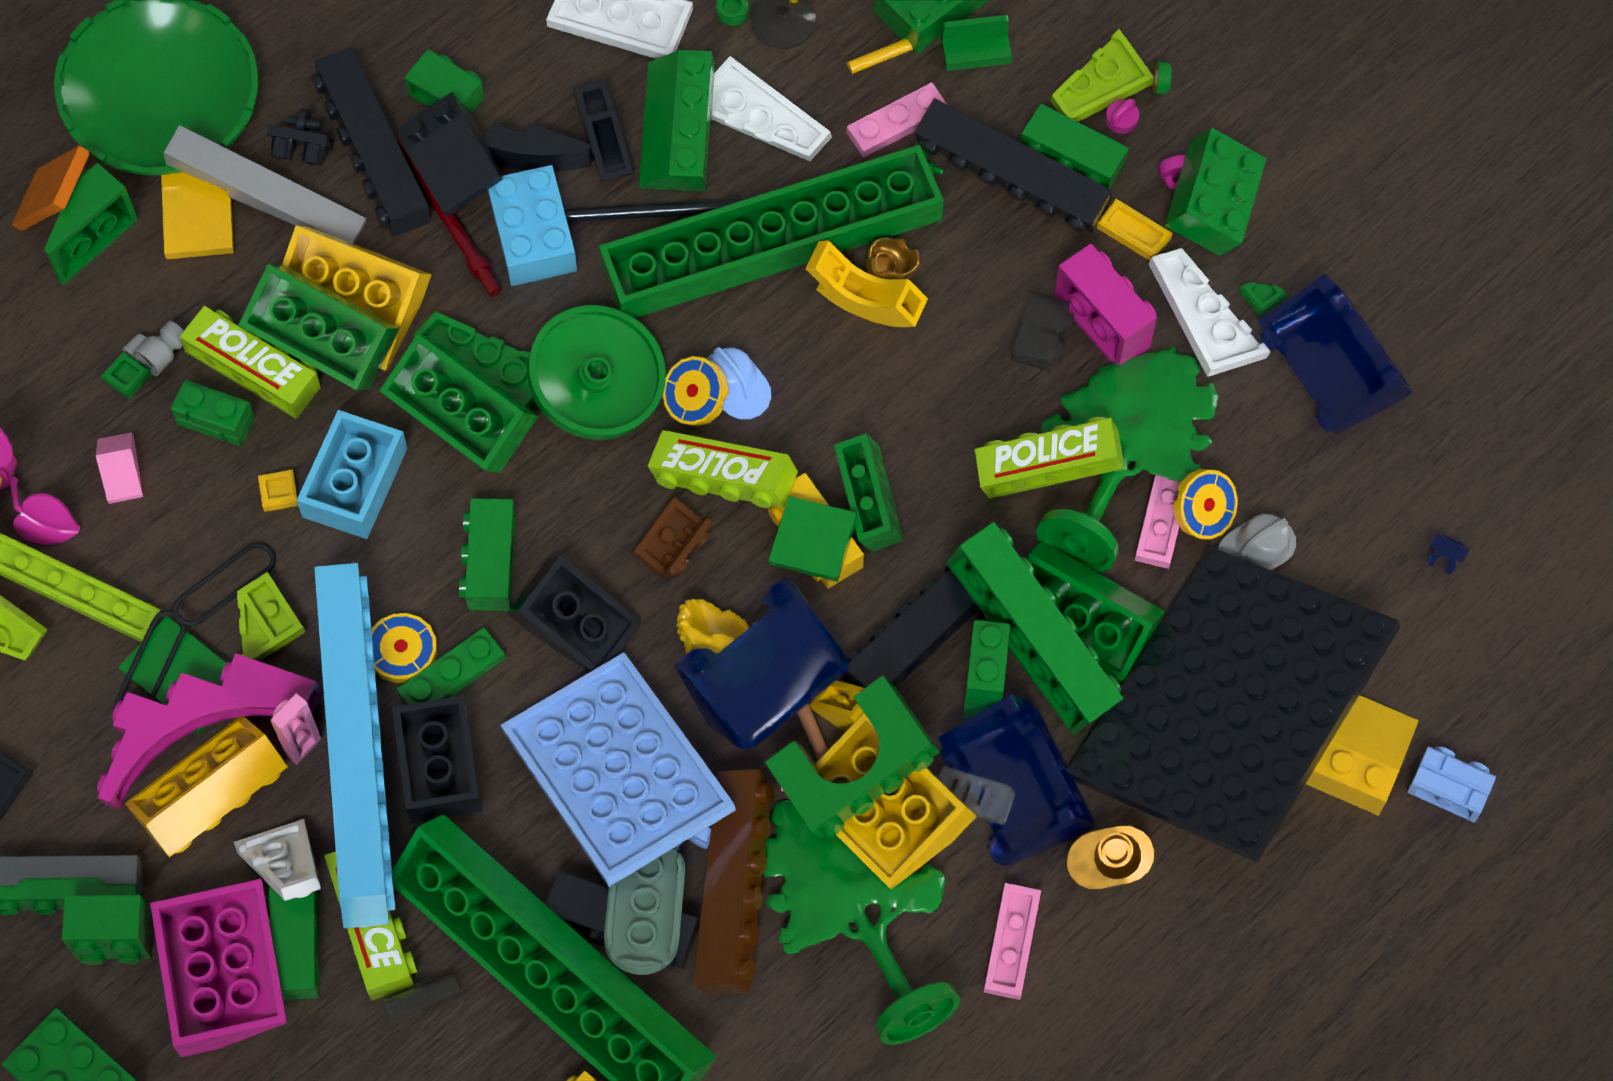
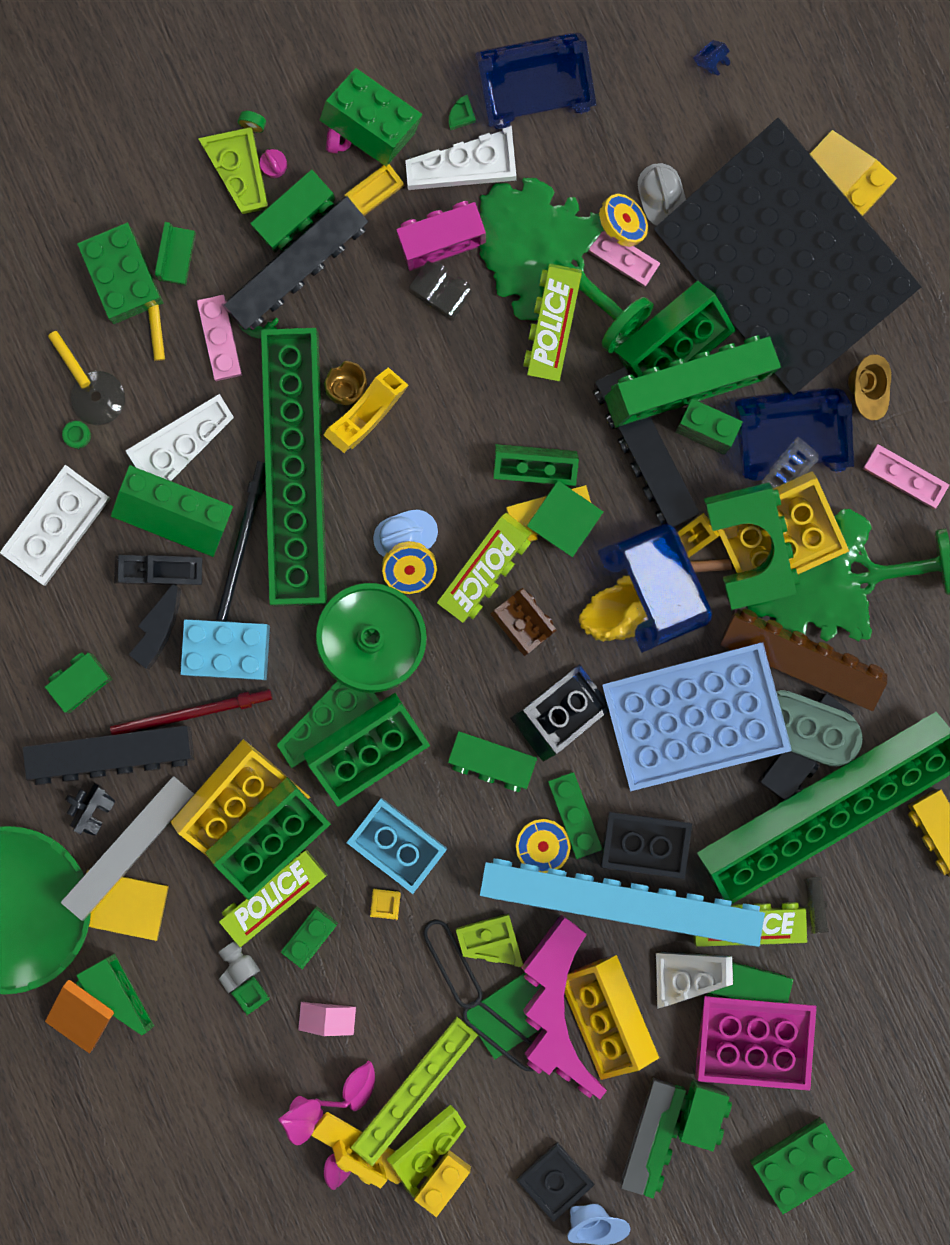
camera: 65 degrees left, 20 degrees up
bright pink plate [271,693,321,765] -> none
black slope [398,92,503,217] -> none
light blue brick [1407,746,1496,823] -> none

